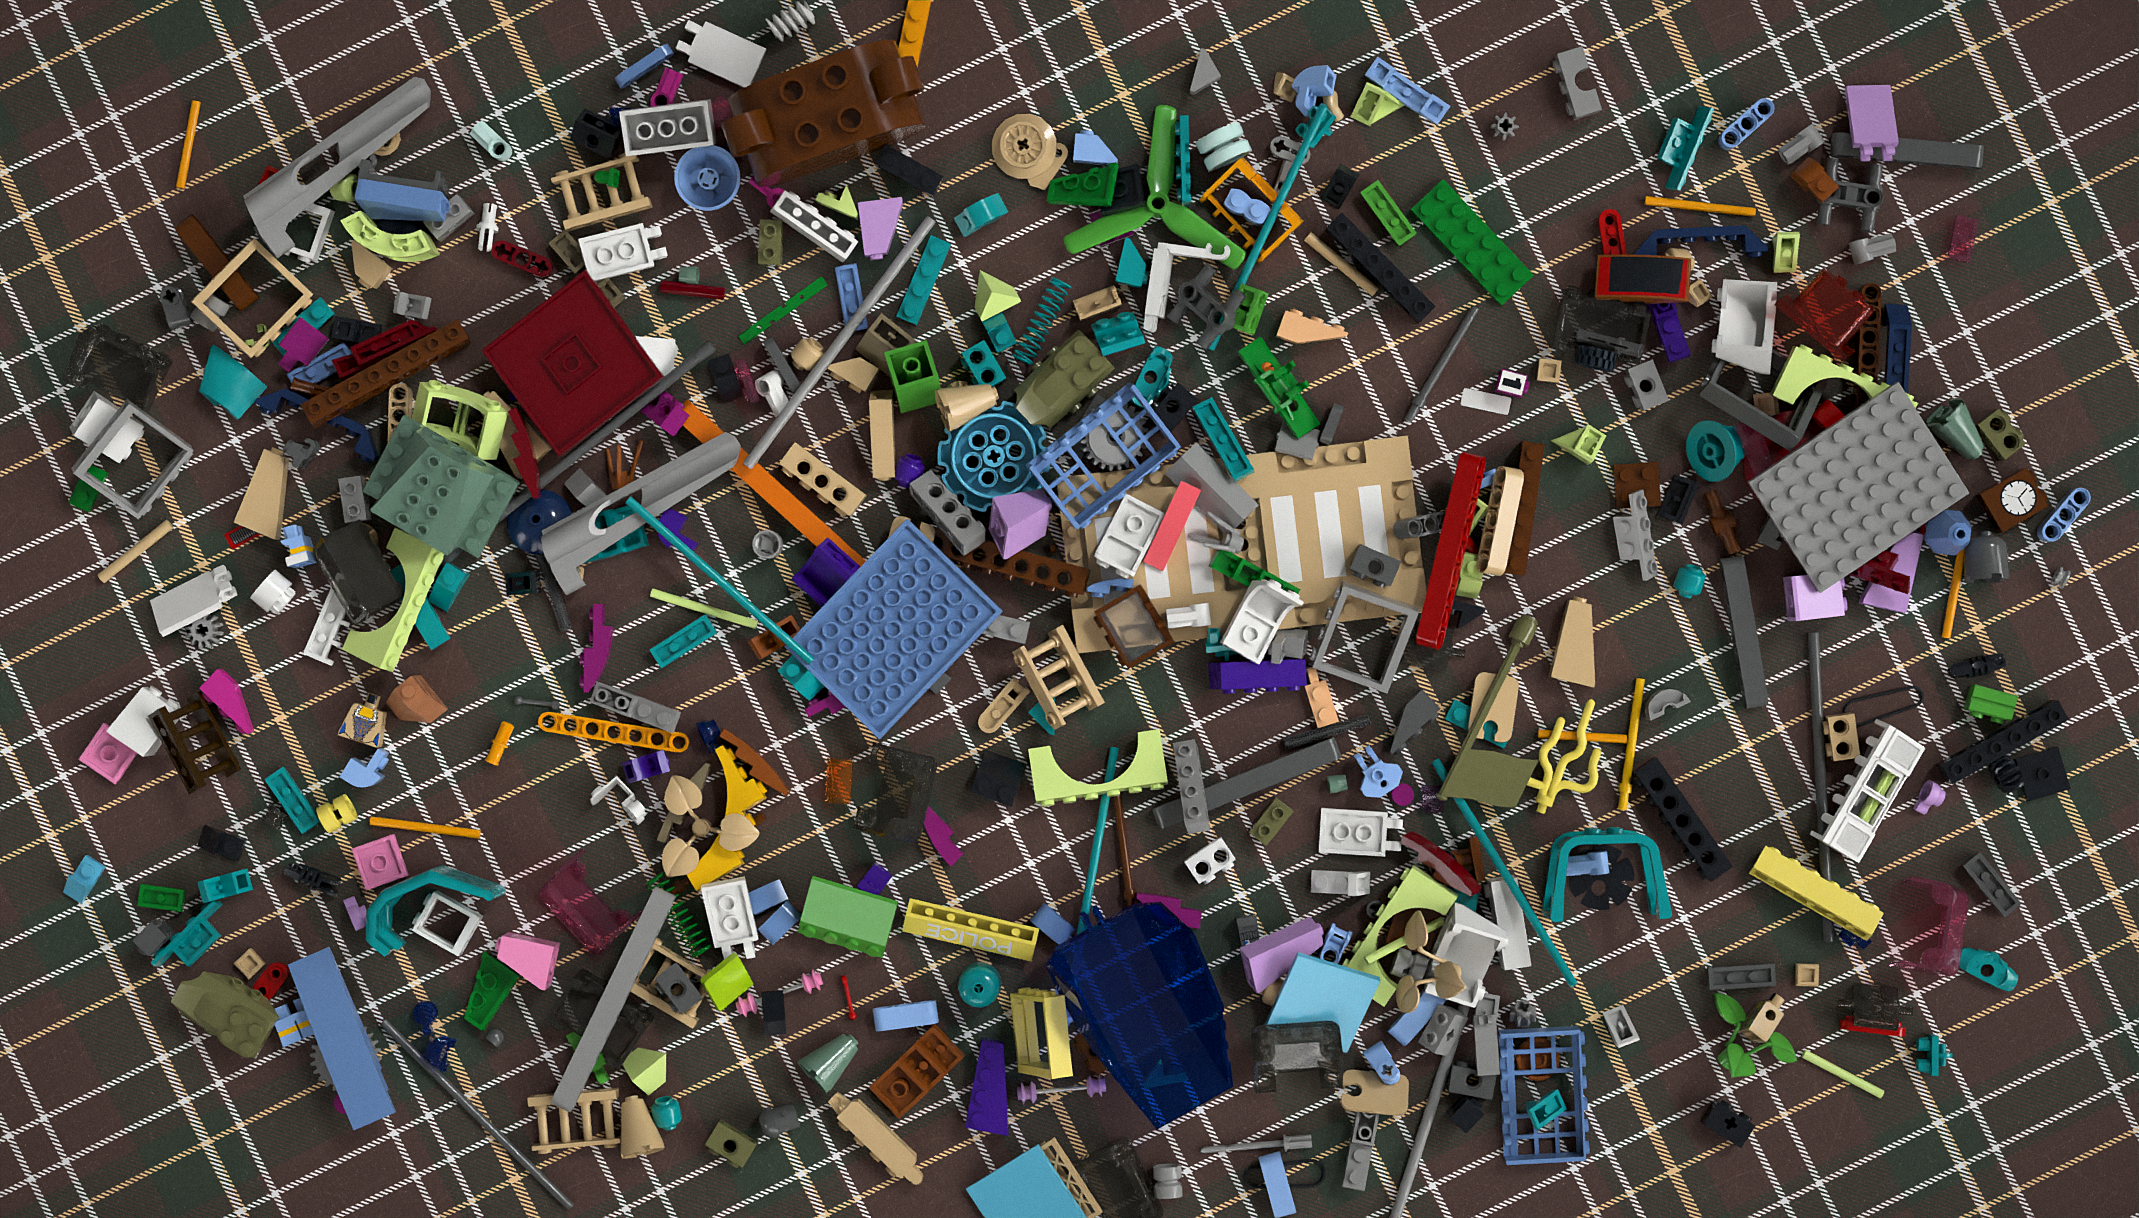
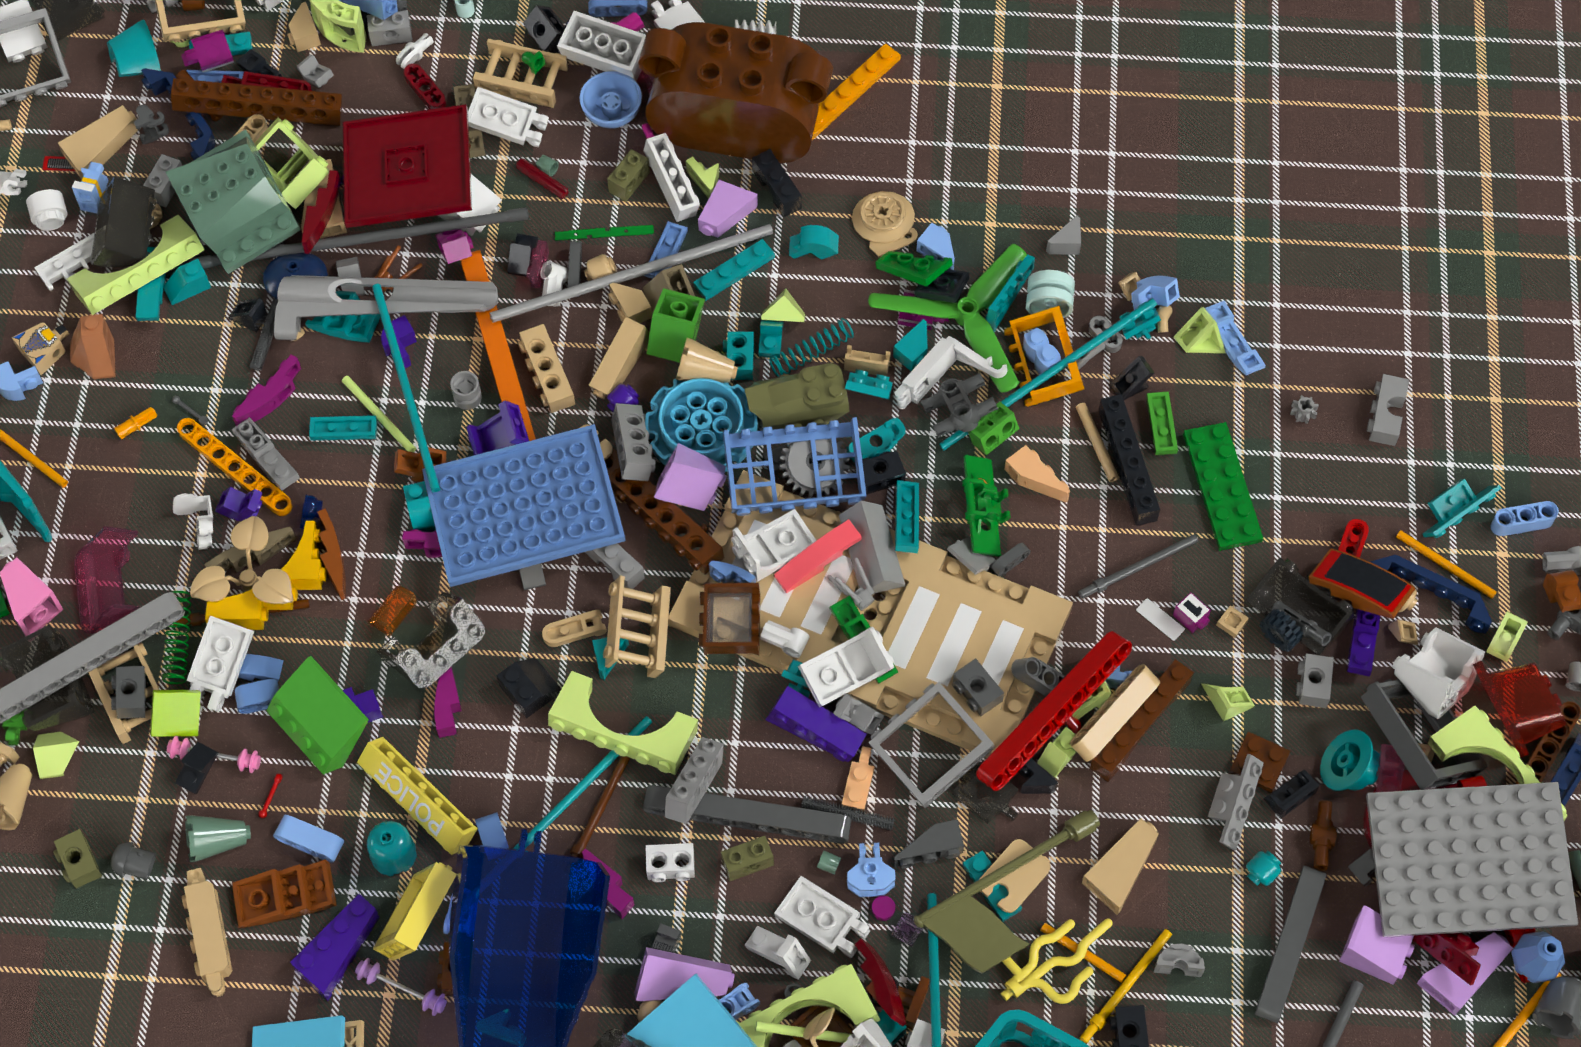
camera: 25 degrees right, 25 degrees down
teal head [651,1096,682,1131] -> none

